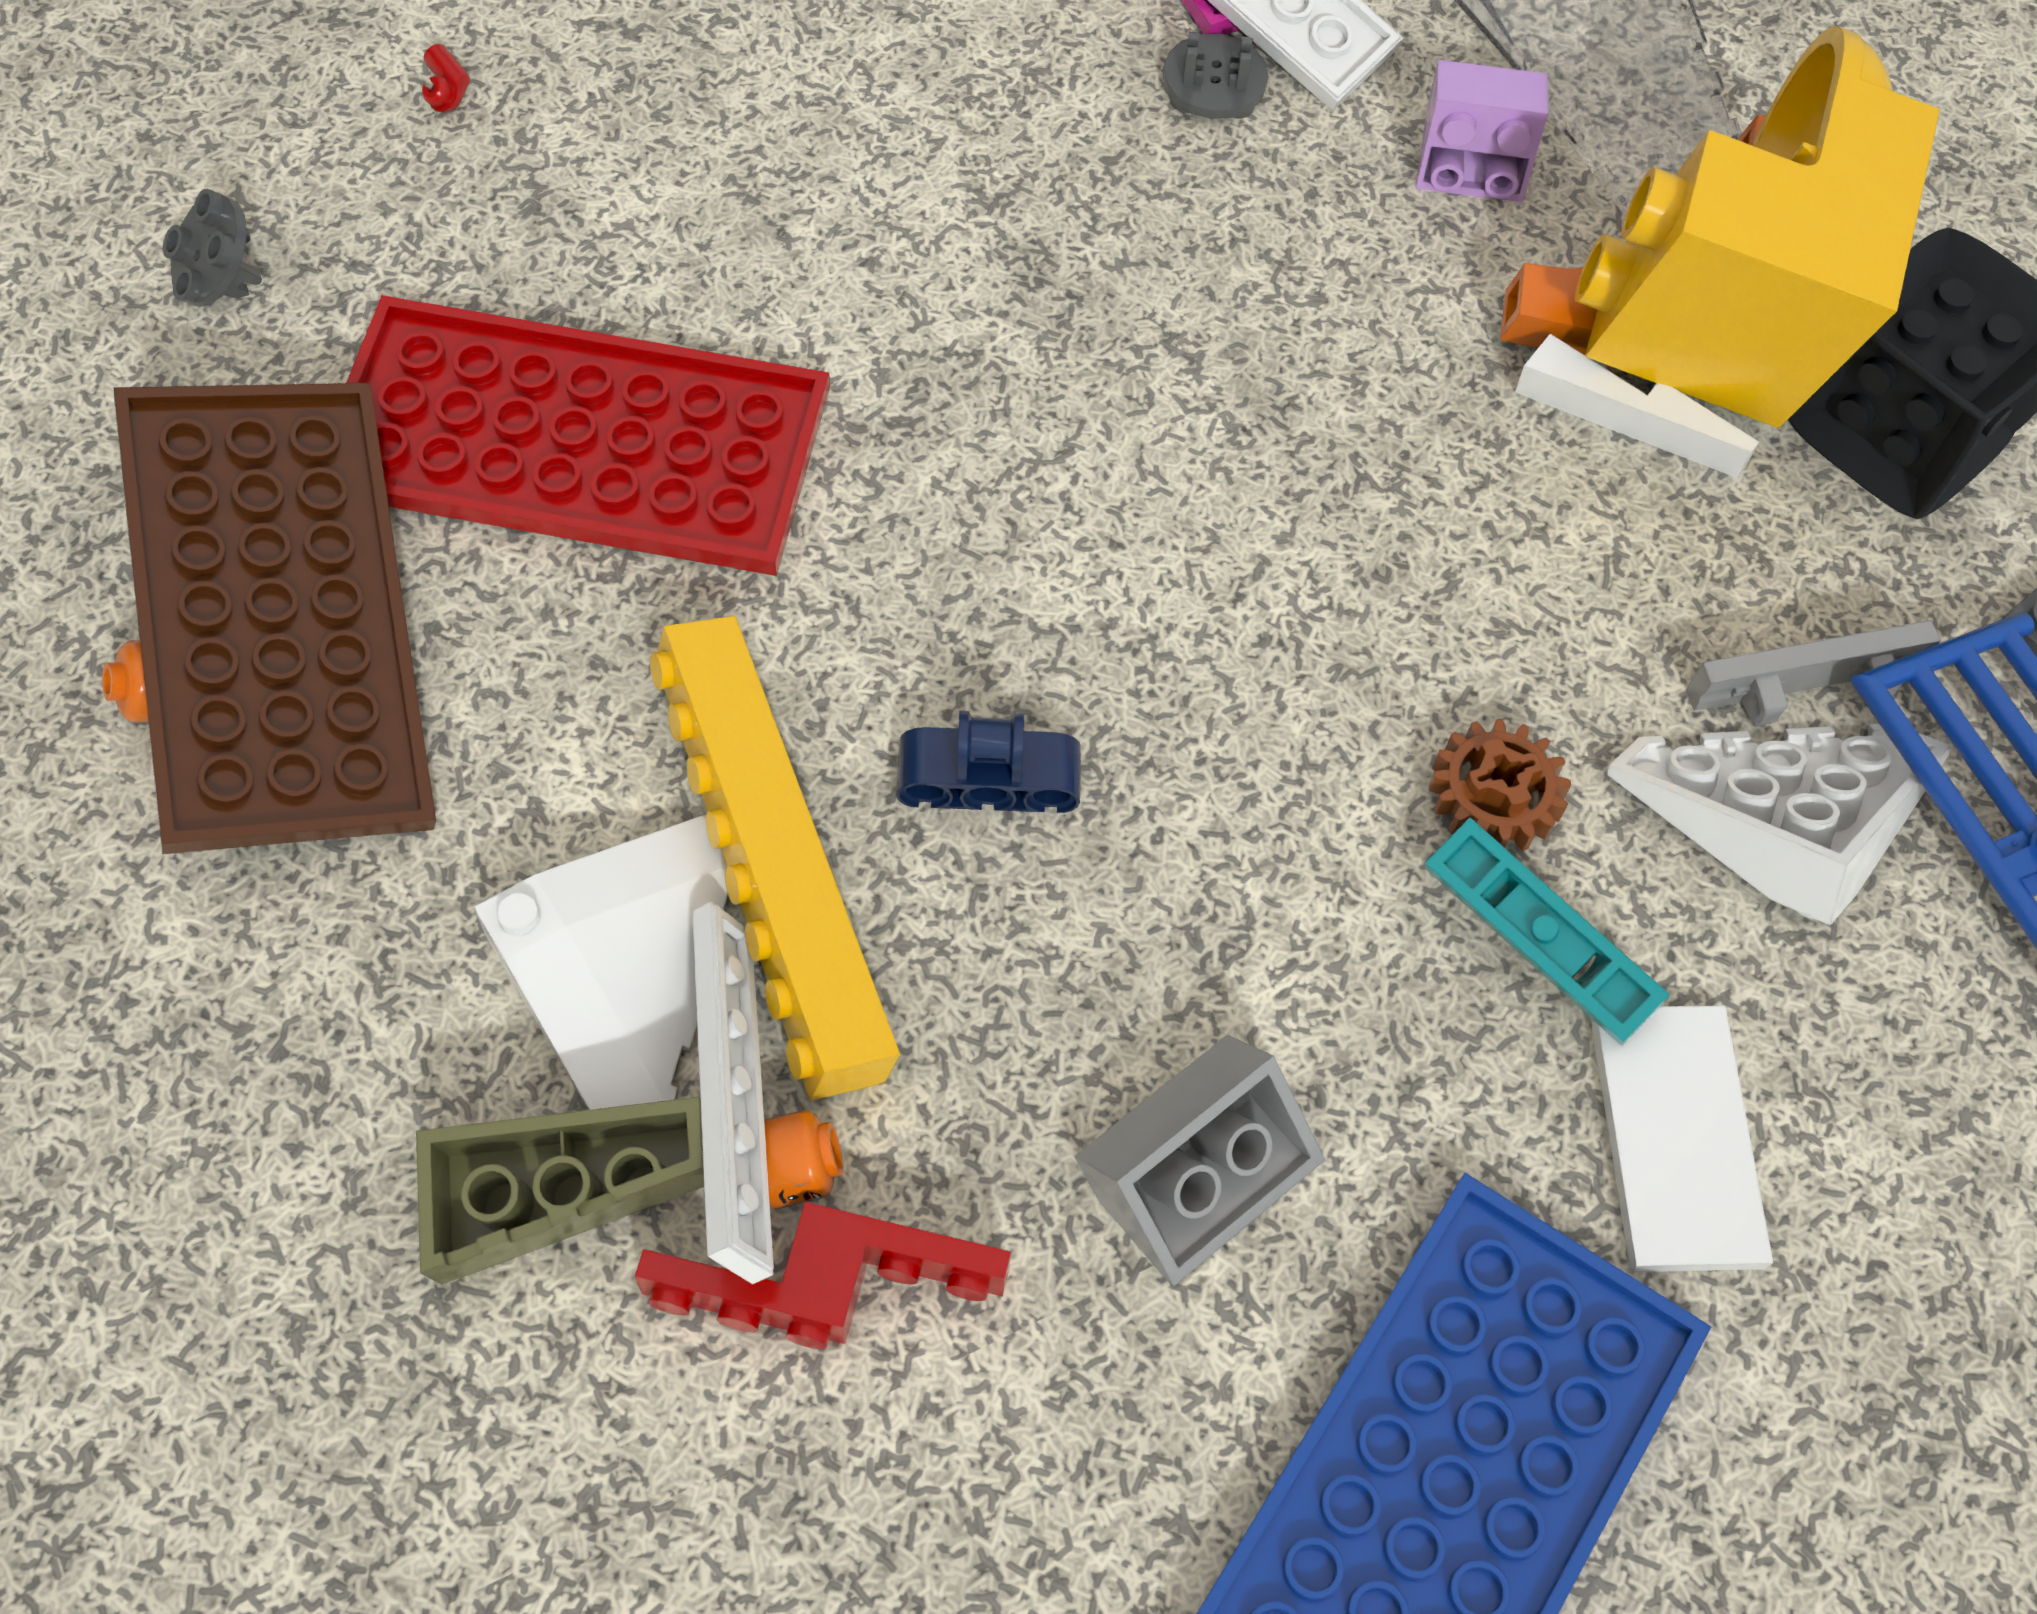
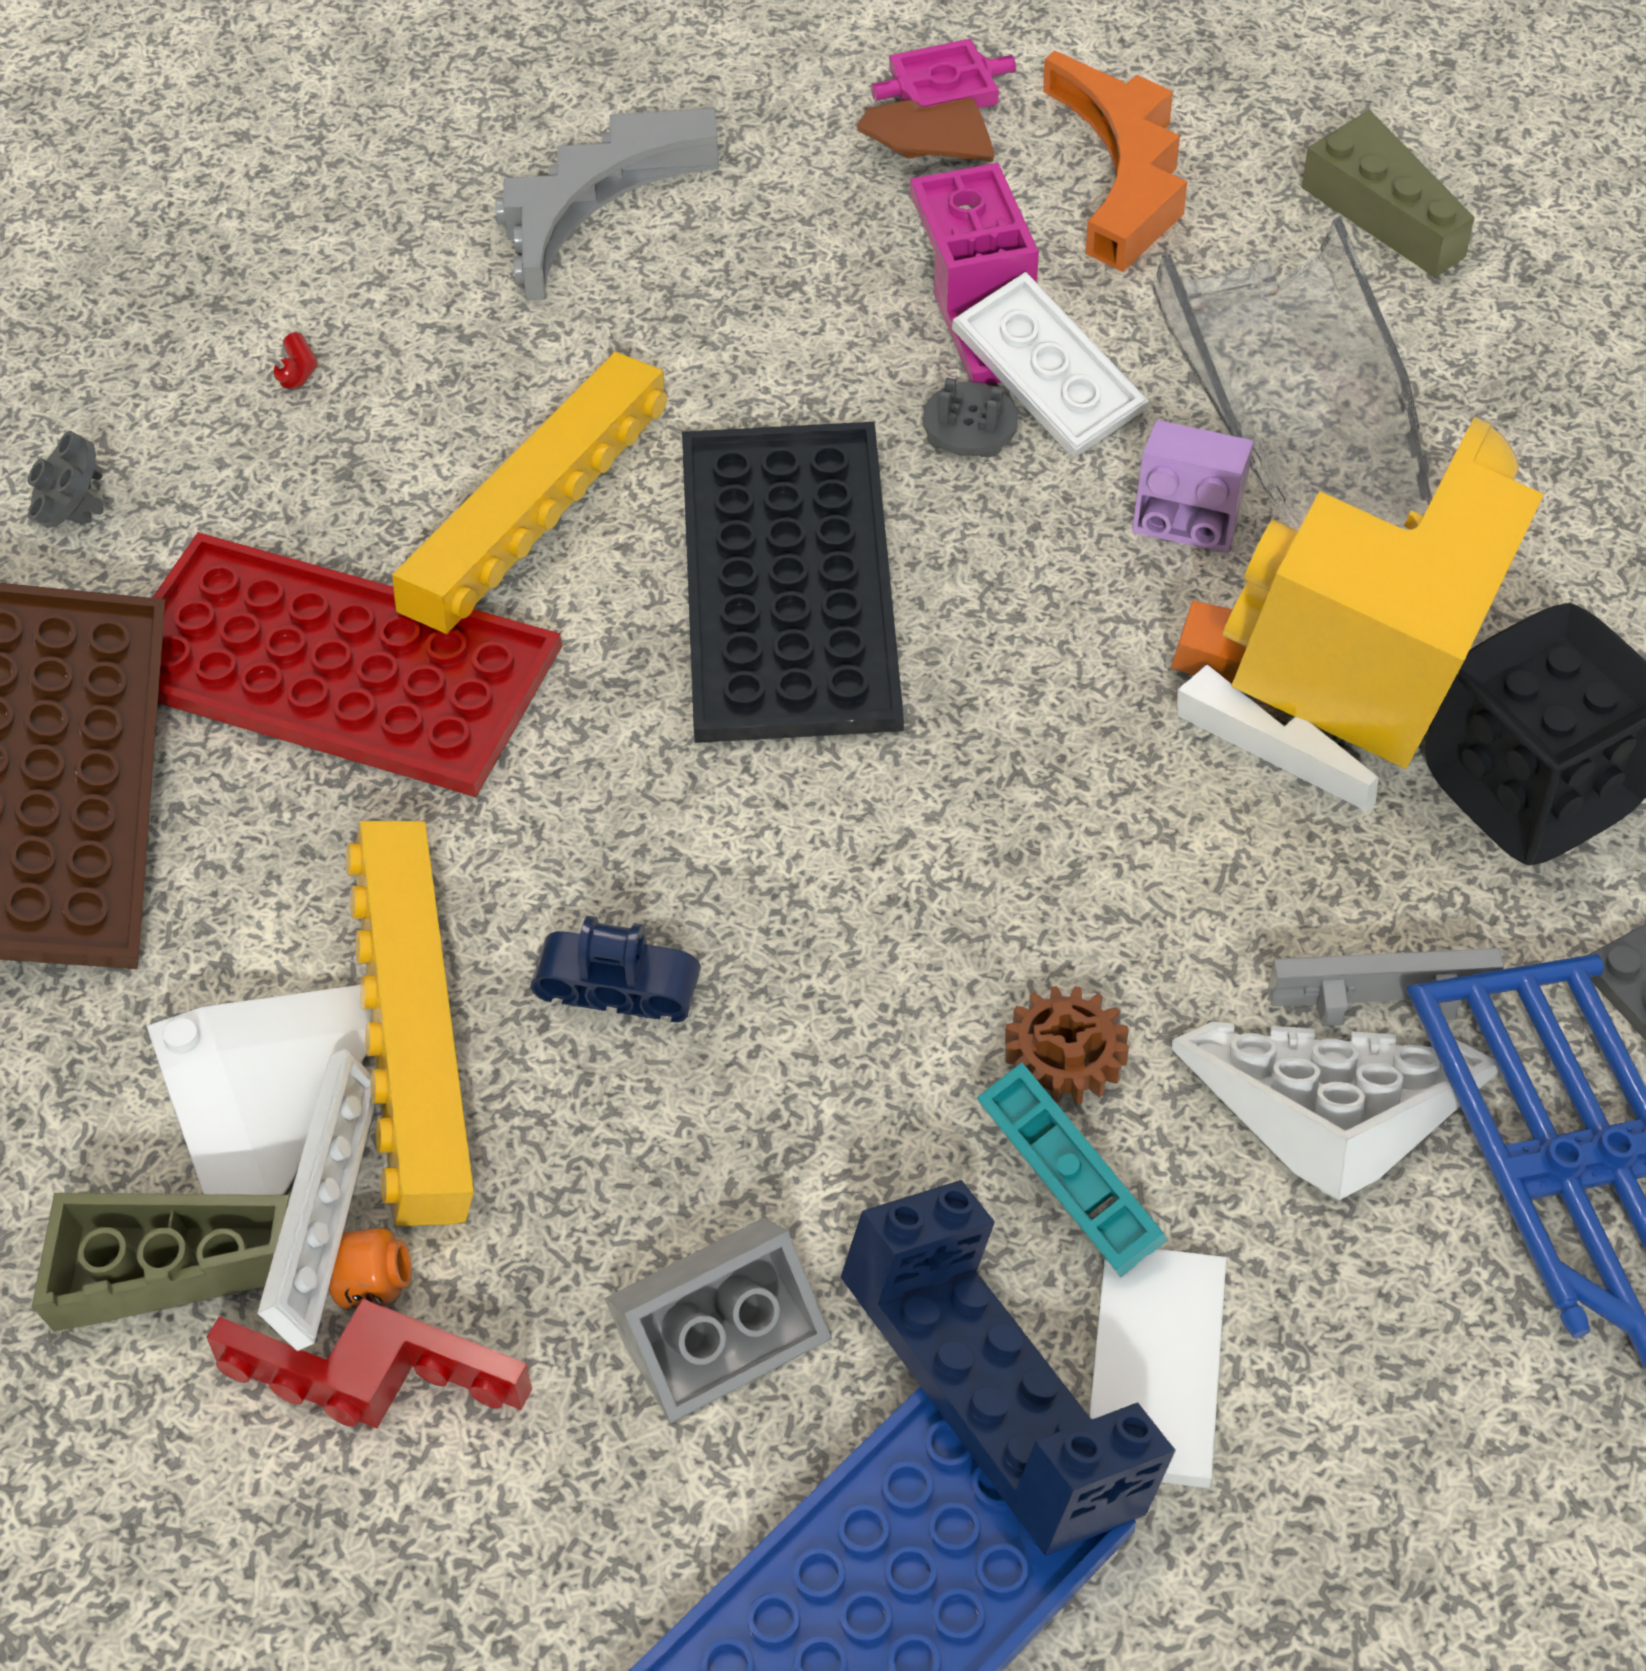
camera: 15 degrees right, 10 degrees down
none -> yellow brick [392,351,667,634]
none -> black plate [682,421,904,743]
none -> dark blue plate [840,1180,1176,1556]

